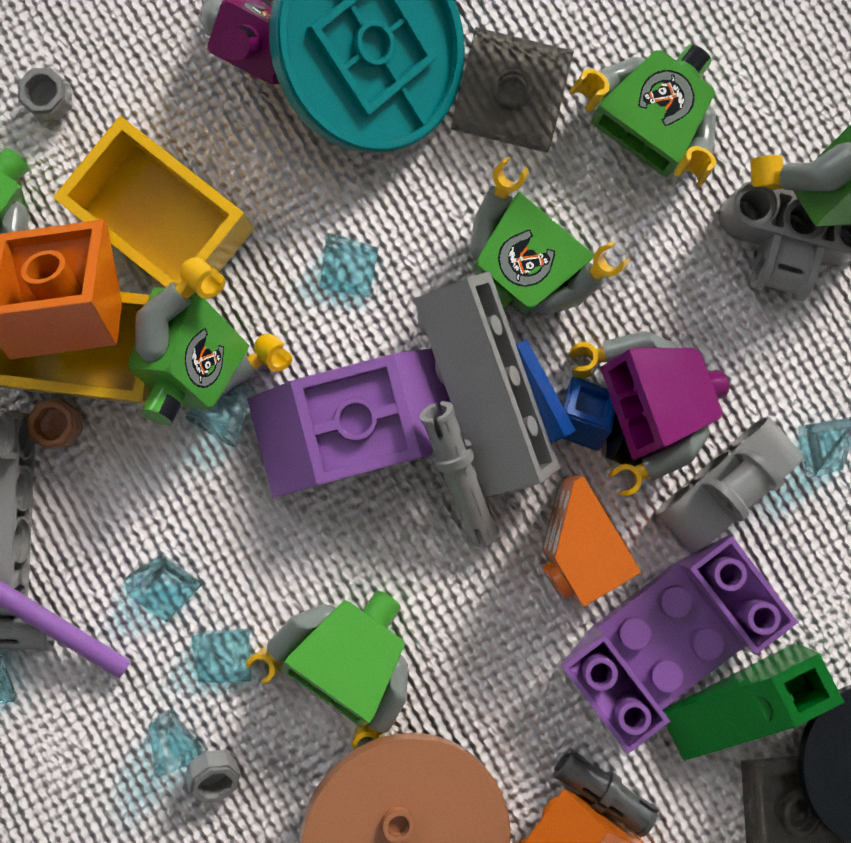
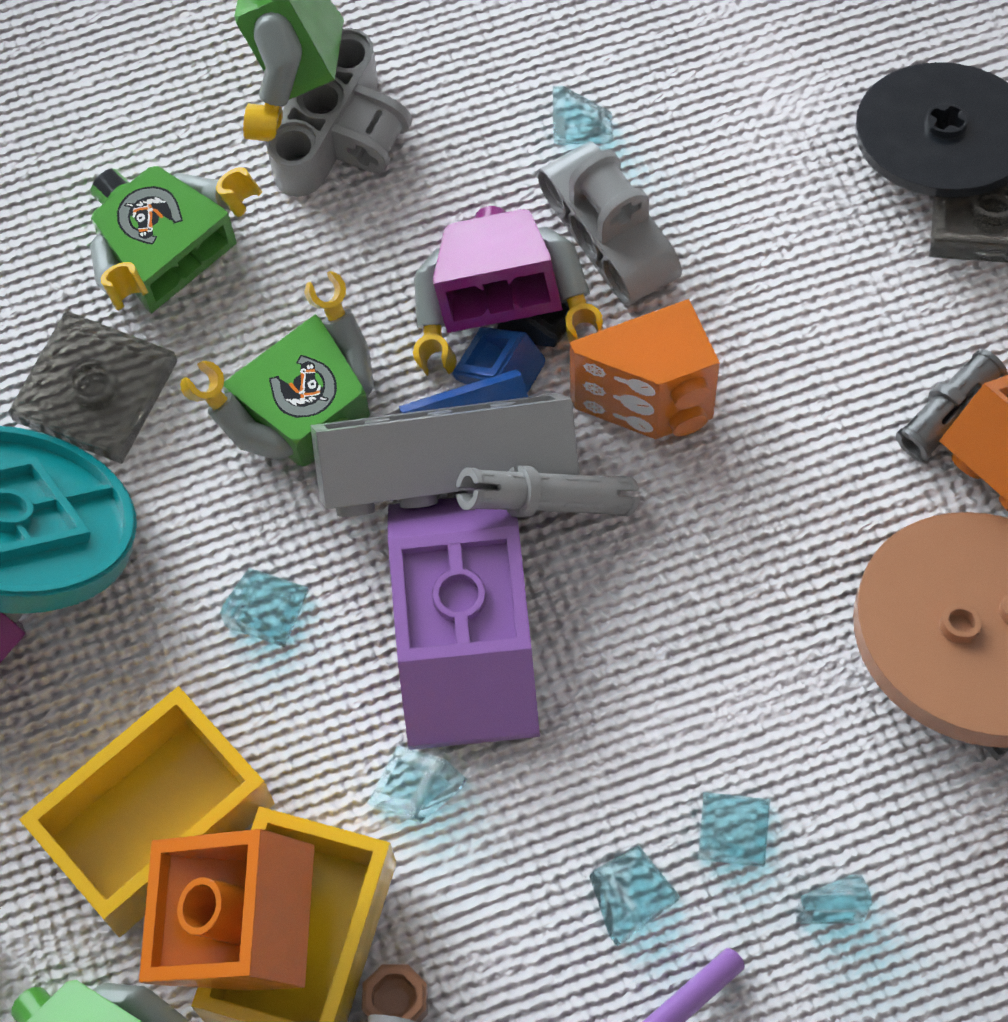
camera: 75 degrees left, 20 degrees down
torso [128,258,293,426] -> none
light grey tile [185,750,240,803] -> none
bright green torso [246,590,408,750] -> none
medium lavender slope [561,535,799,754] -> none
green slope [663,642,845,761] -> none

